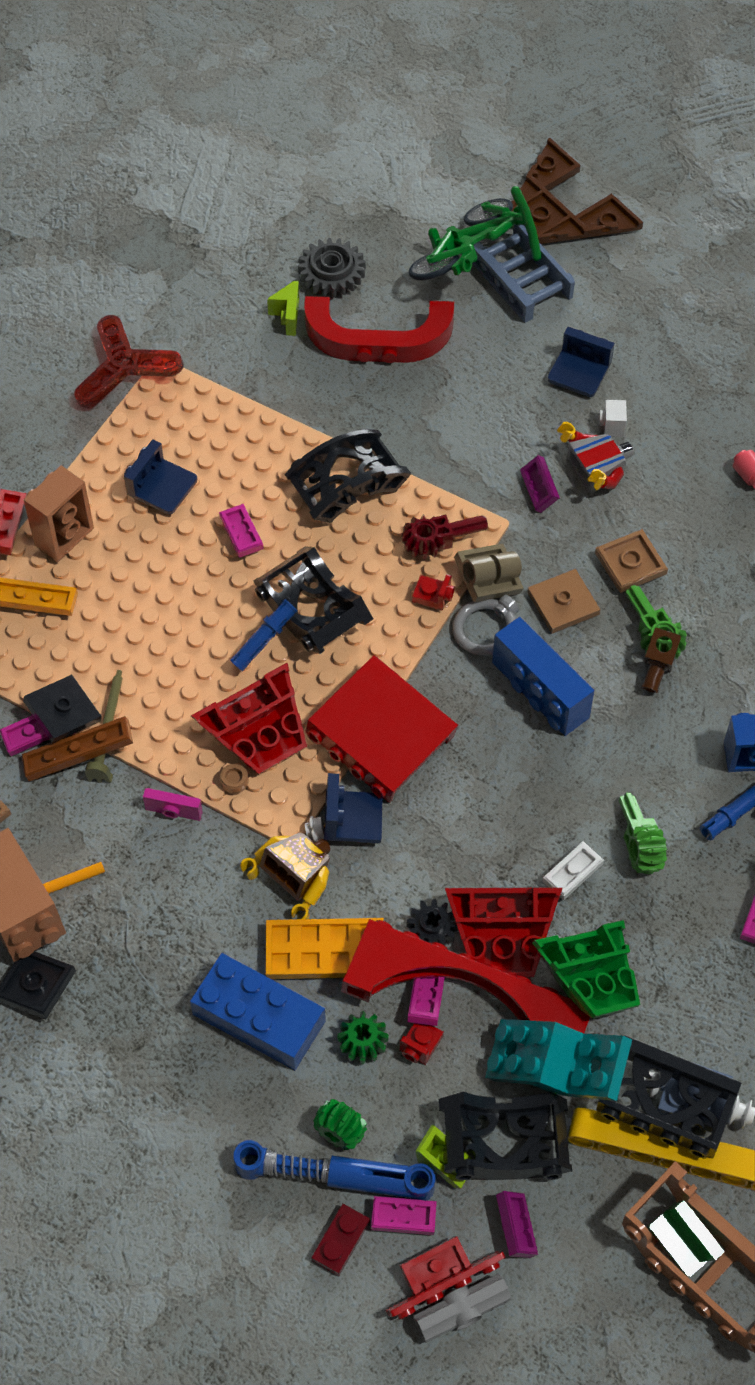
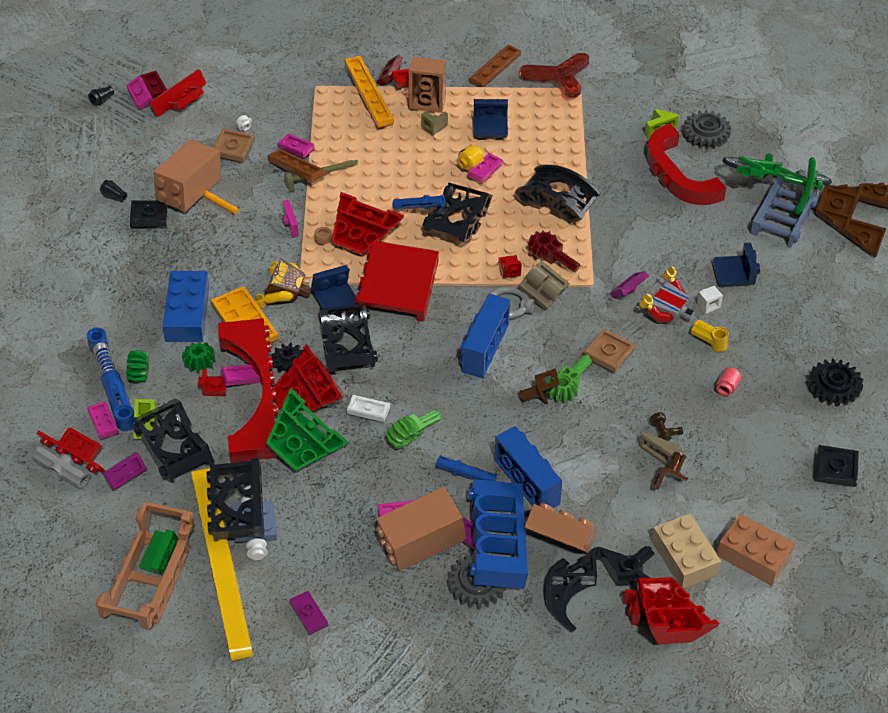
camera: 60 degrees right, 10 degrees down
black plate [23,674,102,743] -> none
dark red plate [311,1204,370,1276] -> none
teal bracket [485,1019,632,1101] -> none
medium nougat plate [527,569,600,634] -> none
none -> black fence [319,304,378,372]
none -> olive panel [421,111,448,135]
none -> yellow head [458,145,484,171]
none -> dark orange tile [469,44,521,87]
none -> yellow piece [691,320,729,352]

